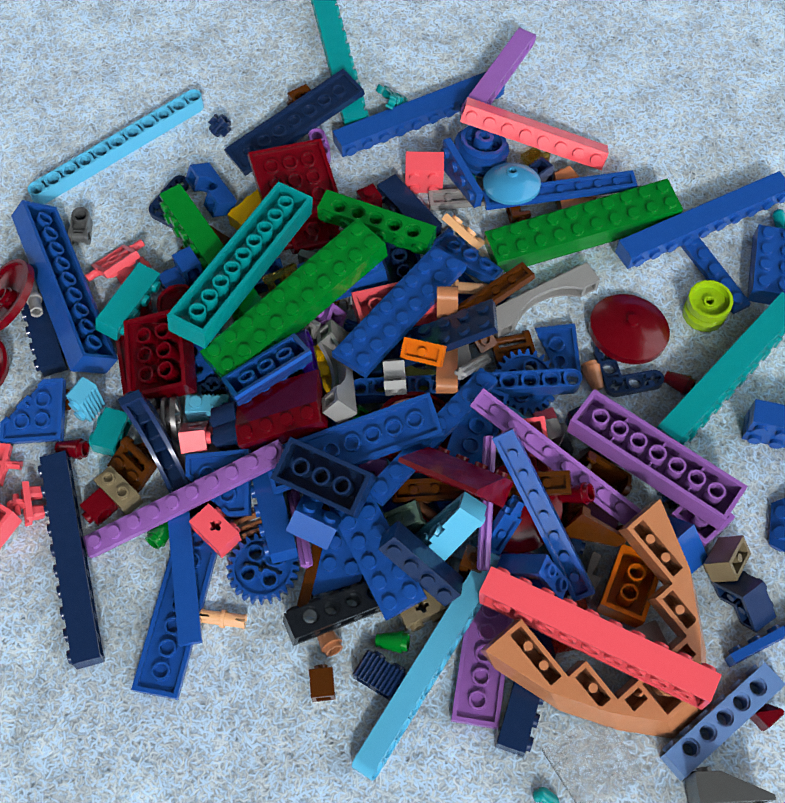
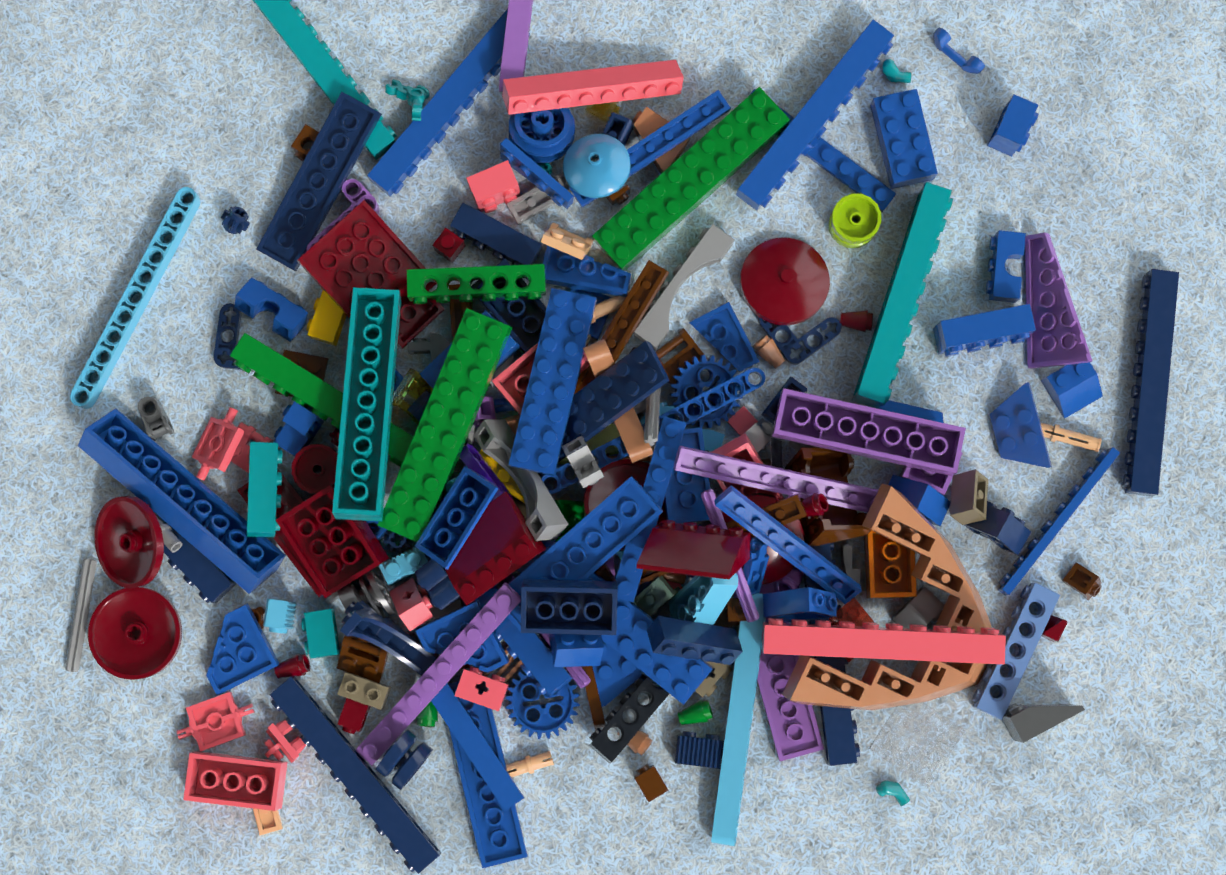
camera: 25 degrees left, 20 degrees up
orange plate [400,337,447,367] -> none
none -> dark blue wheel [375,729,433,790]

